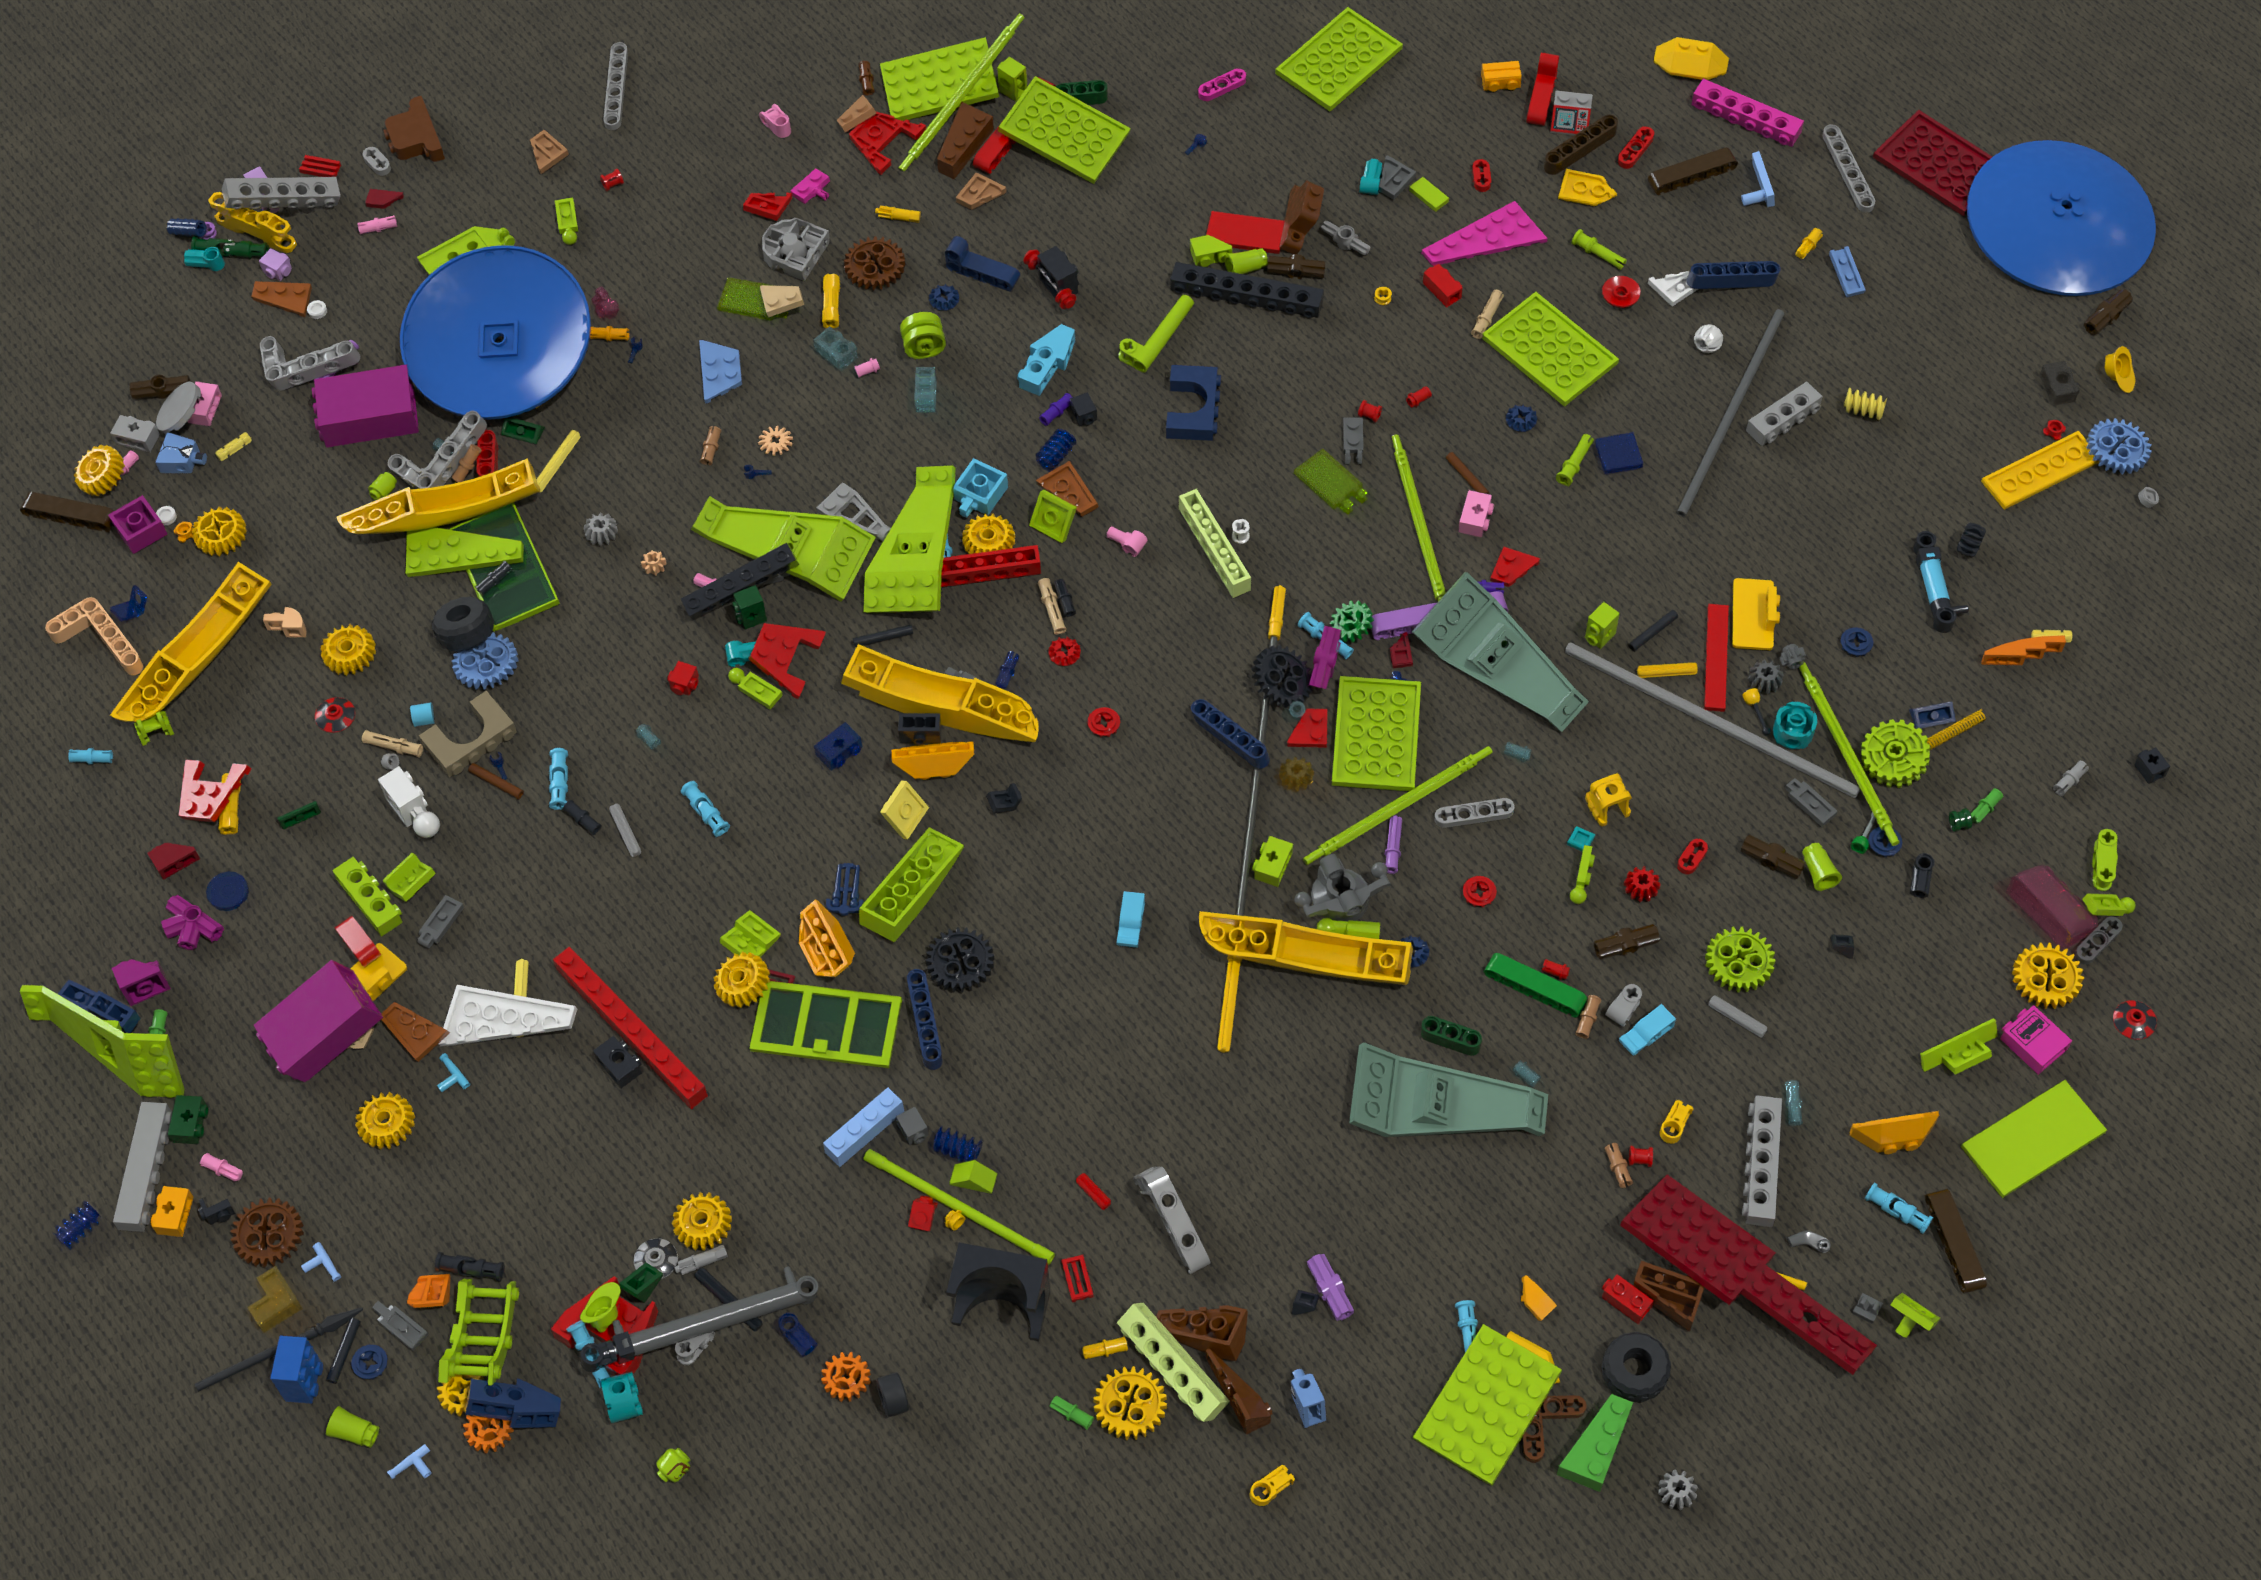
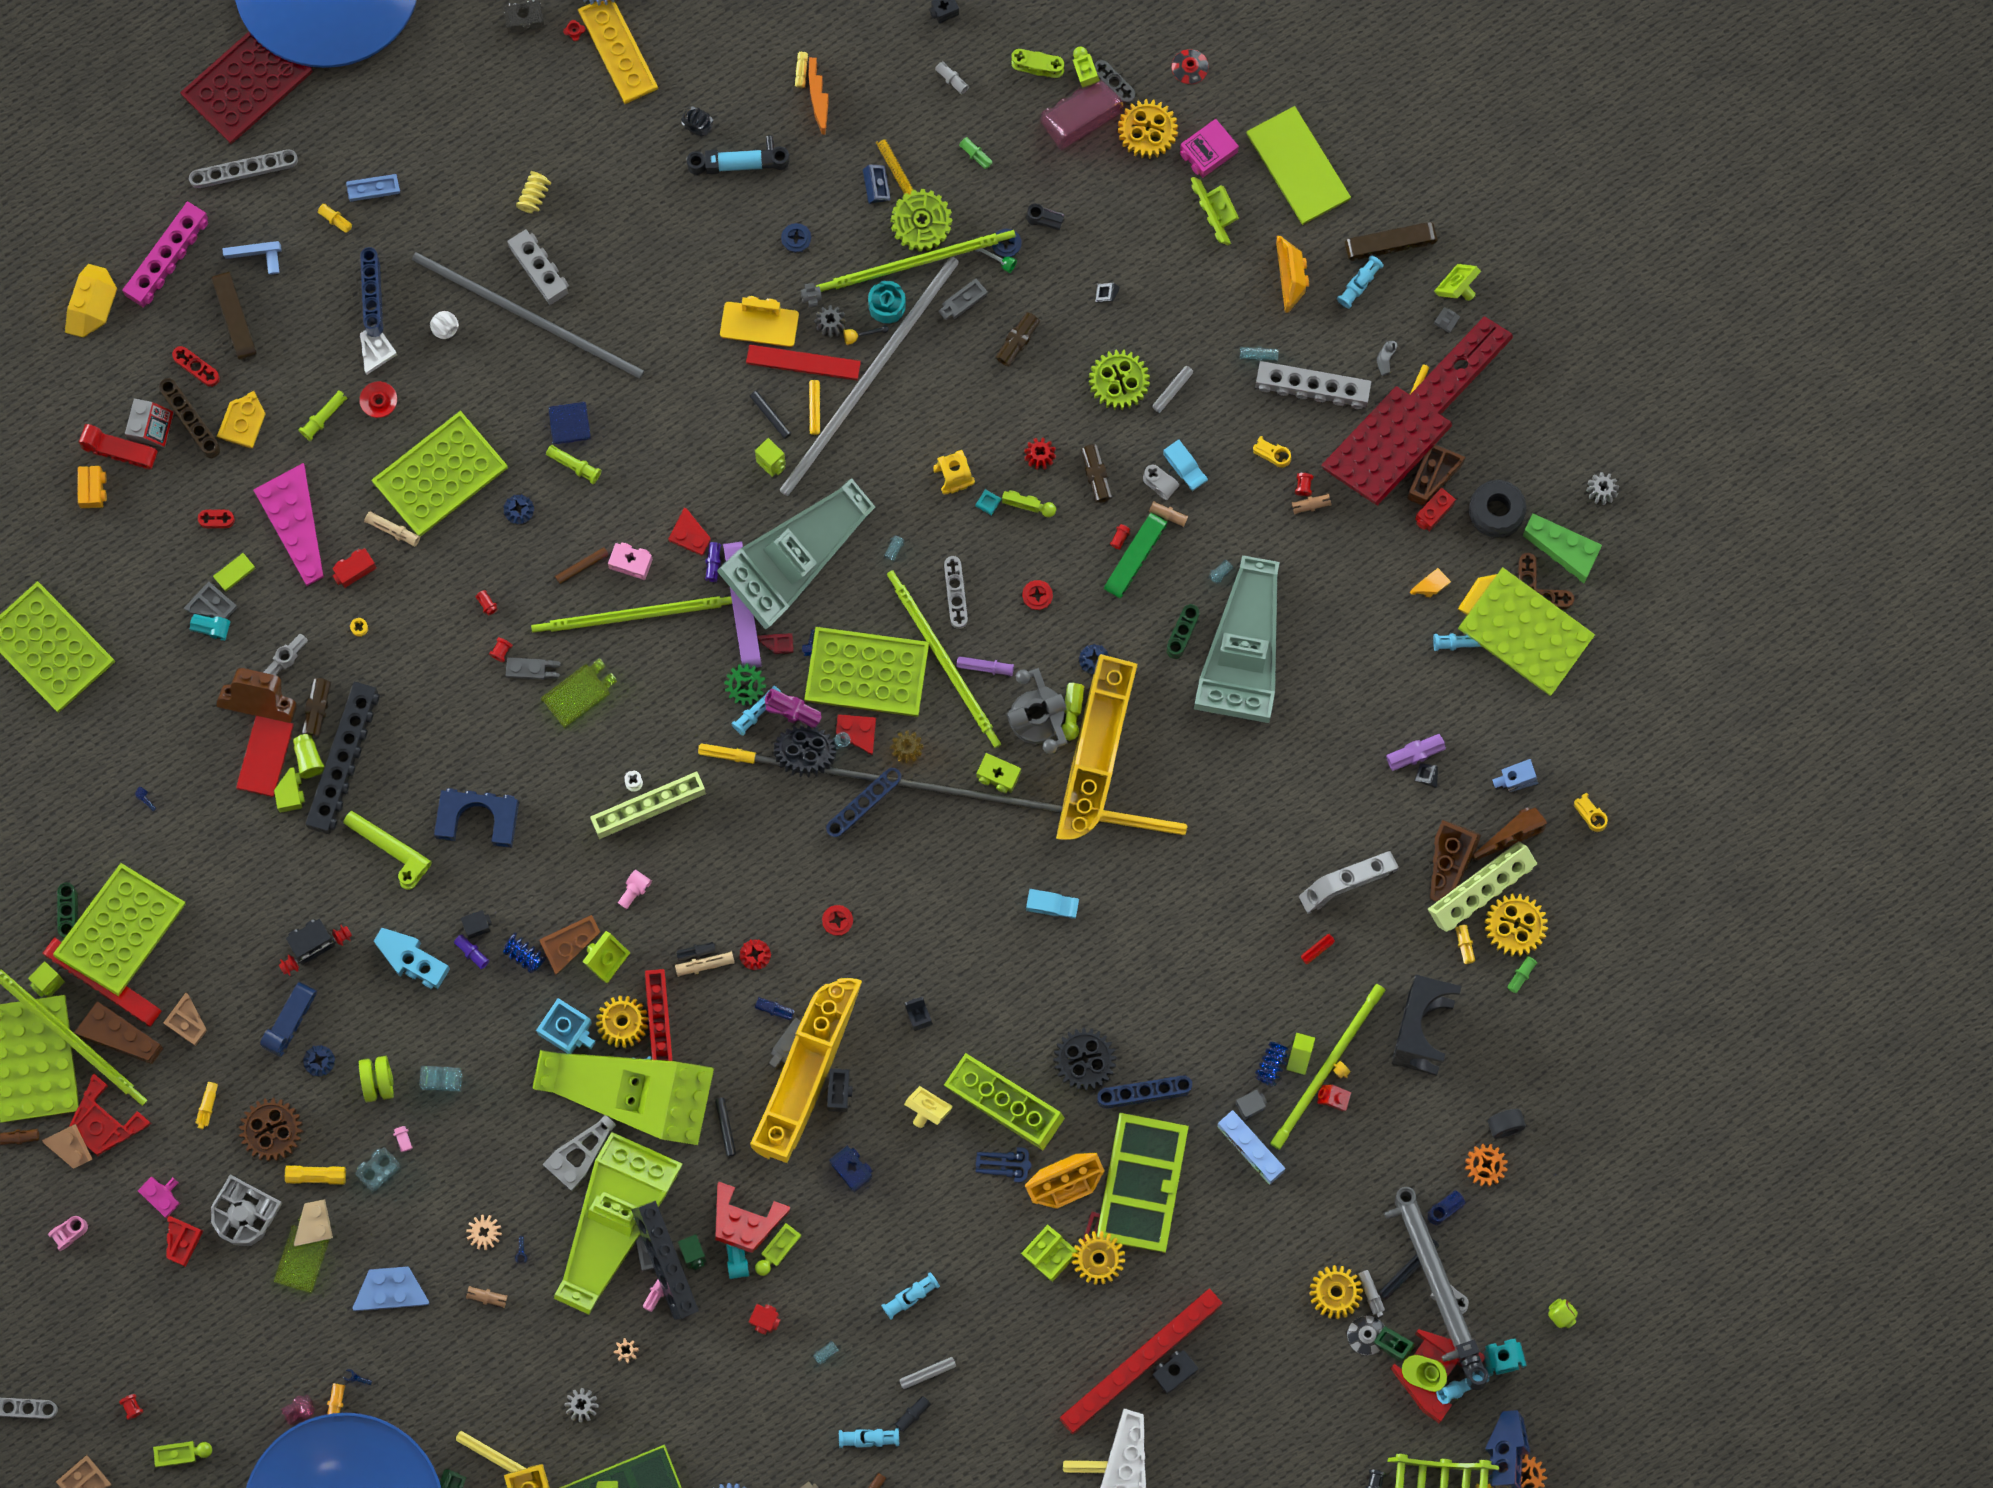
camera: 90 degrees left, 15 degrees up
light orange wedge [891,742,974,780] -> none
red tile [1062,1255,1094,1302] -> none
dark pink beam [1198,69,1246,101] -> none
red beam [1678,839,1708,874] -> none
lime plant [1802,843,1842,891] -> none
dark green wheel [1949,808,1972,832] -> none

